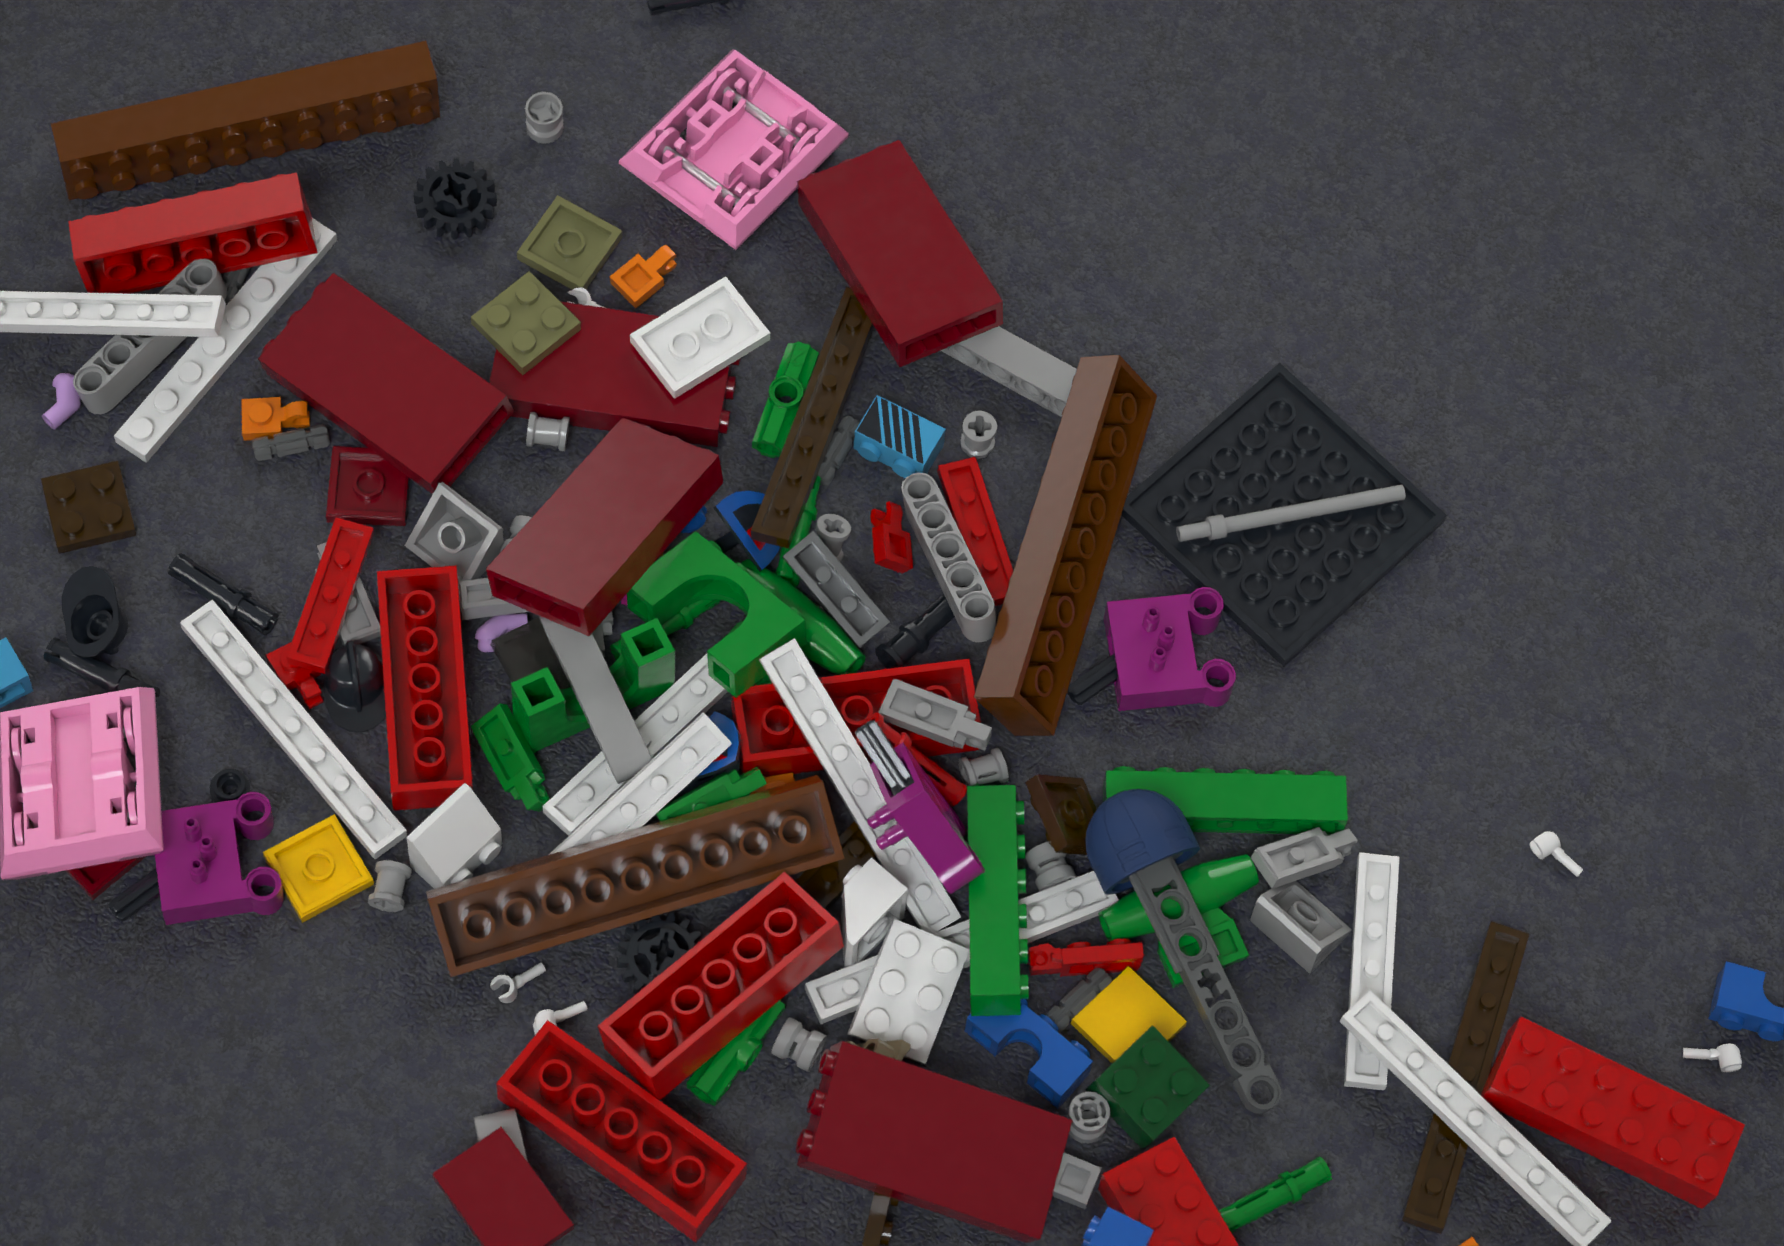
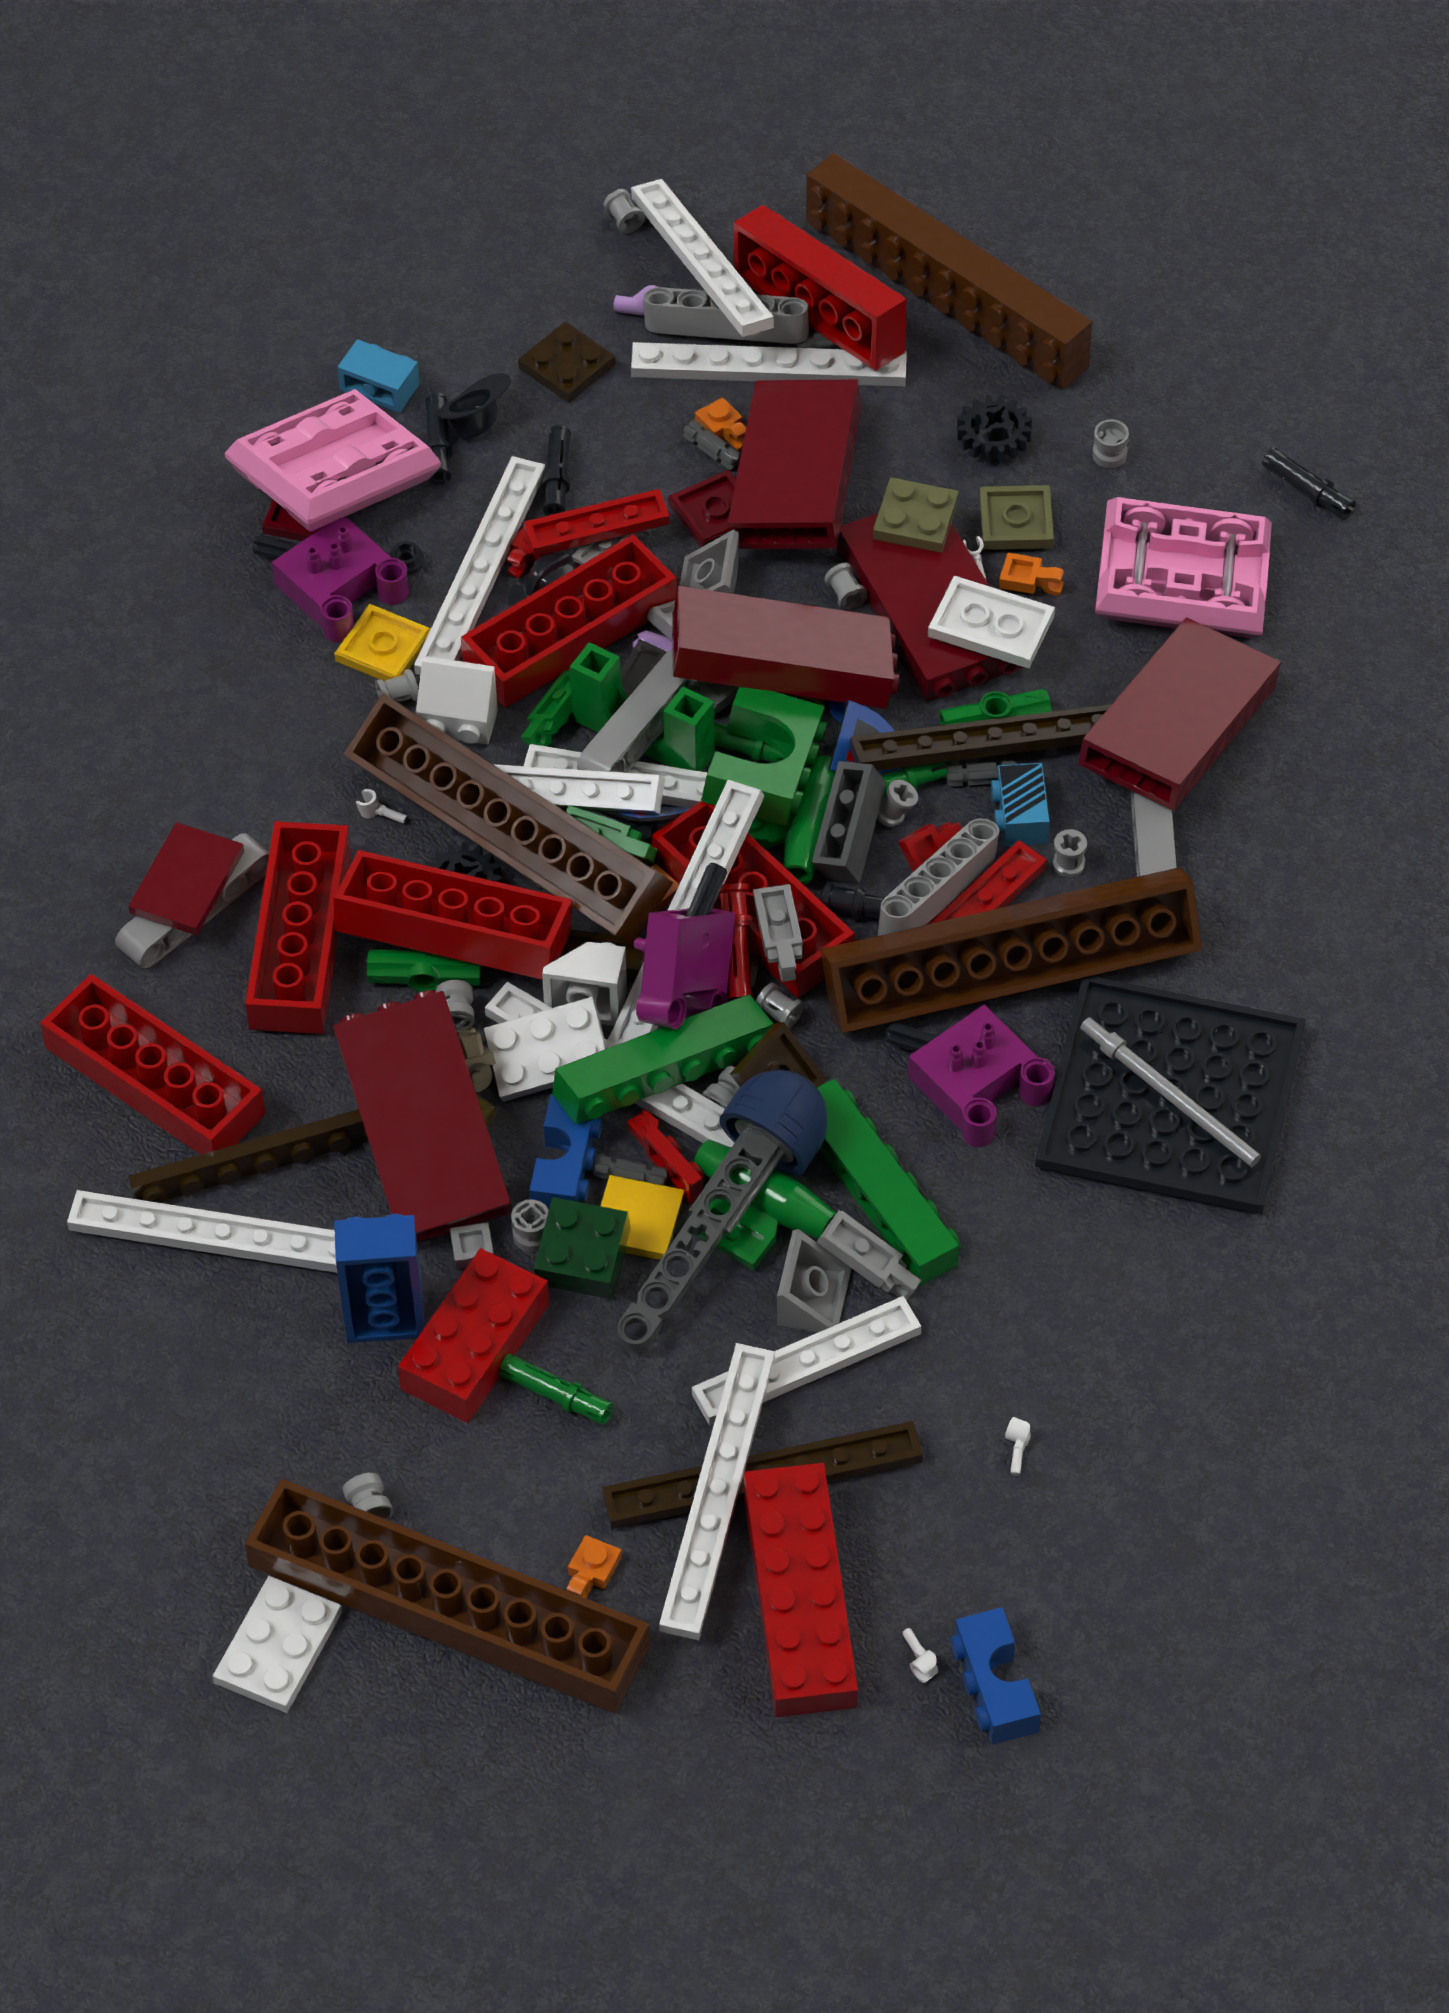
camera: 65 degrees right, 10 degrees down
white hand [533,1001,587,1035] -> none

